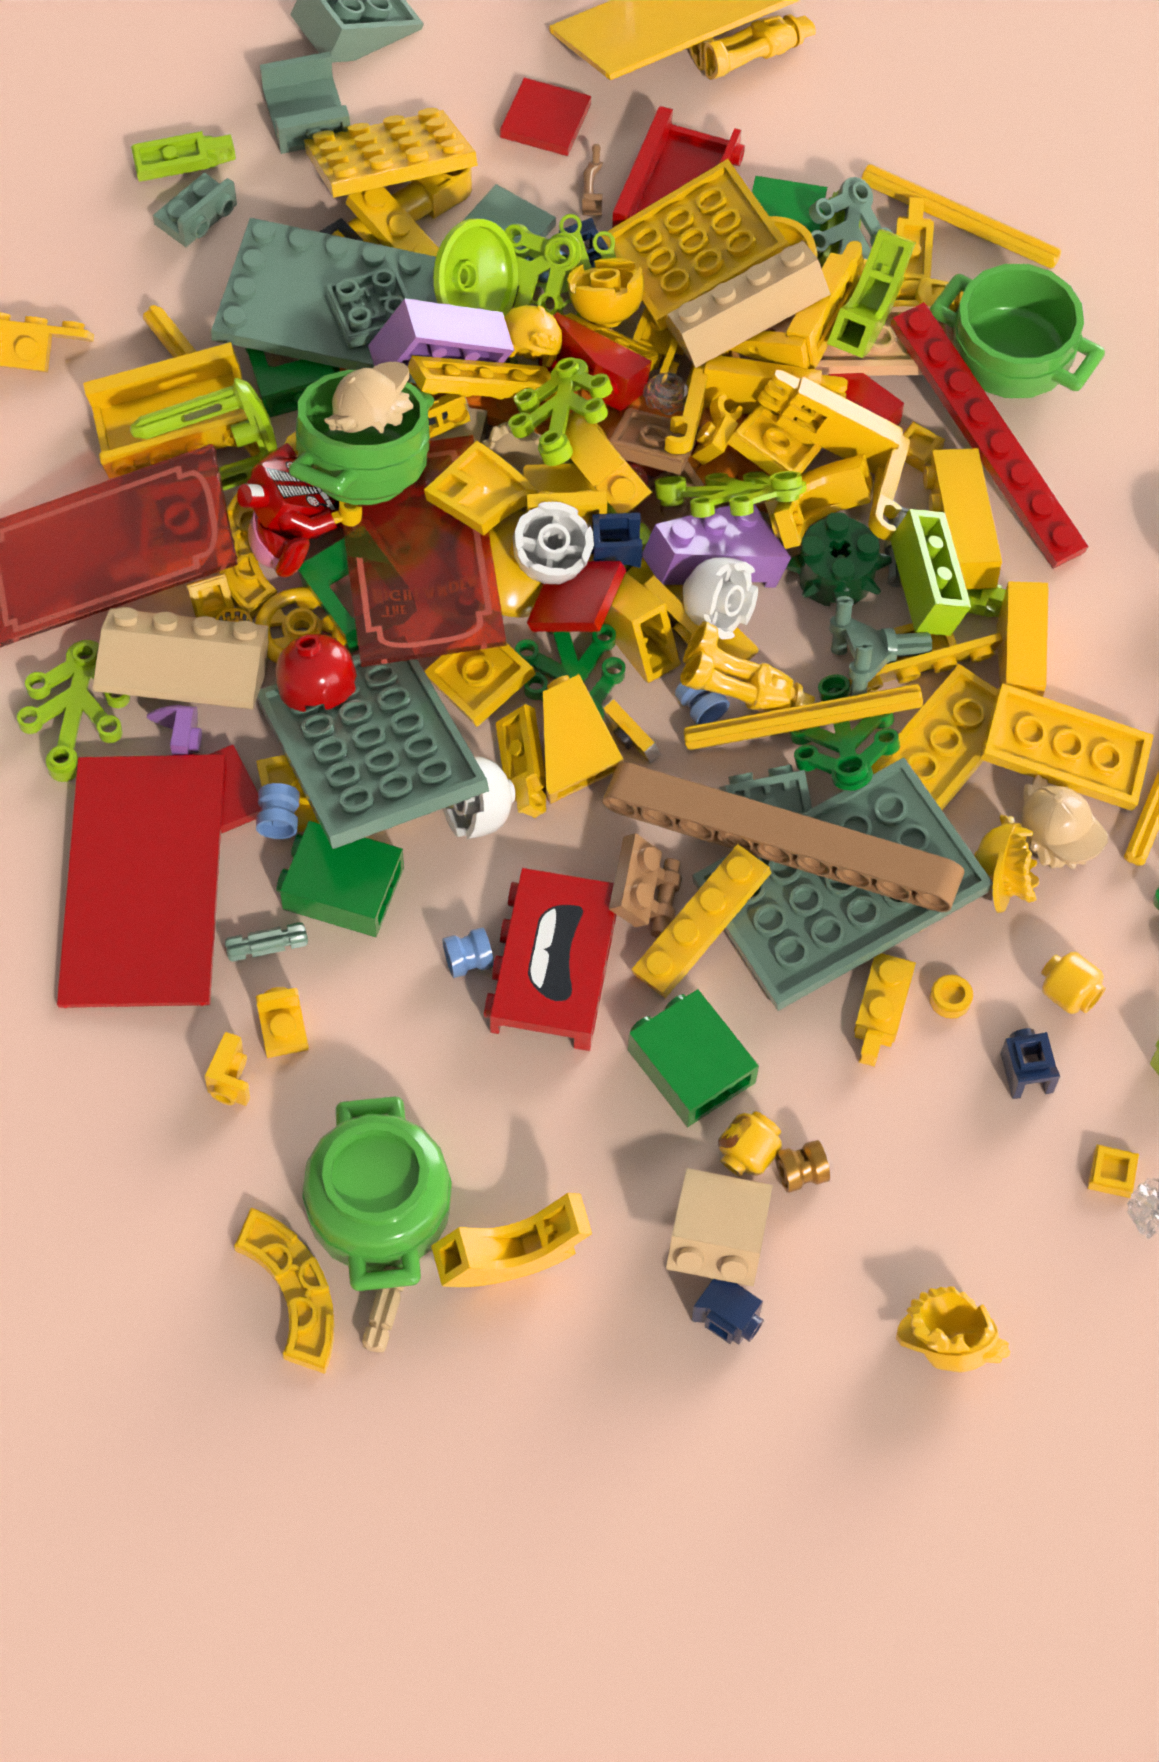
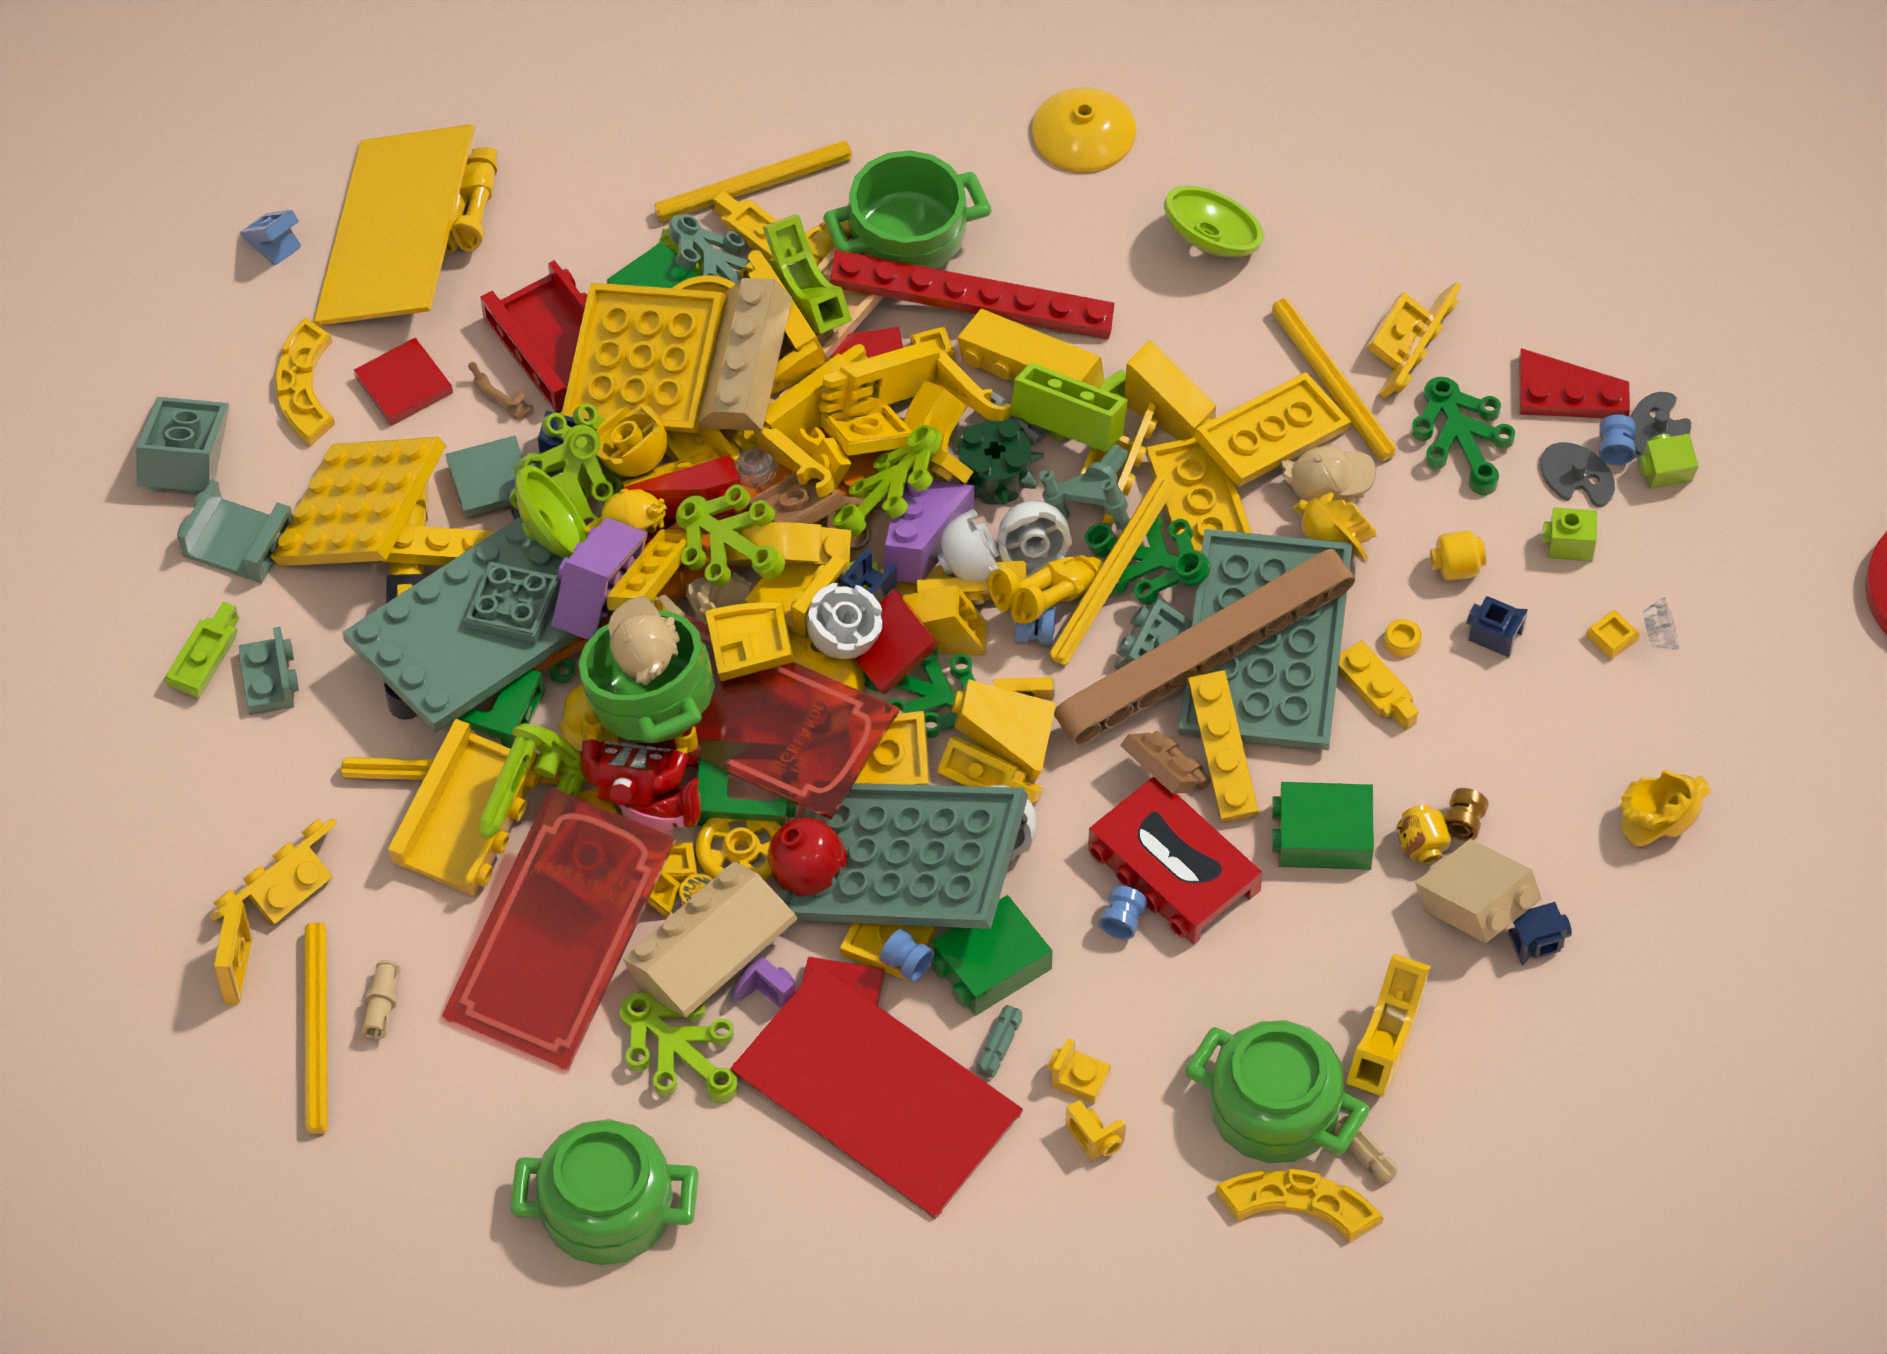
camera: 50 degrees left, 5 degrees down
none -> yellow tile [275,317,335,447]
none -> white cylinder [997,500,1072,575]

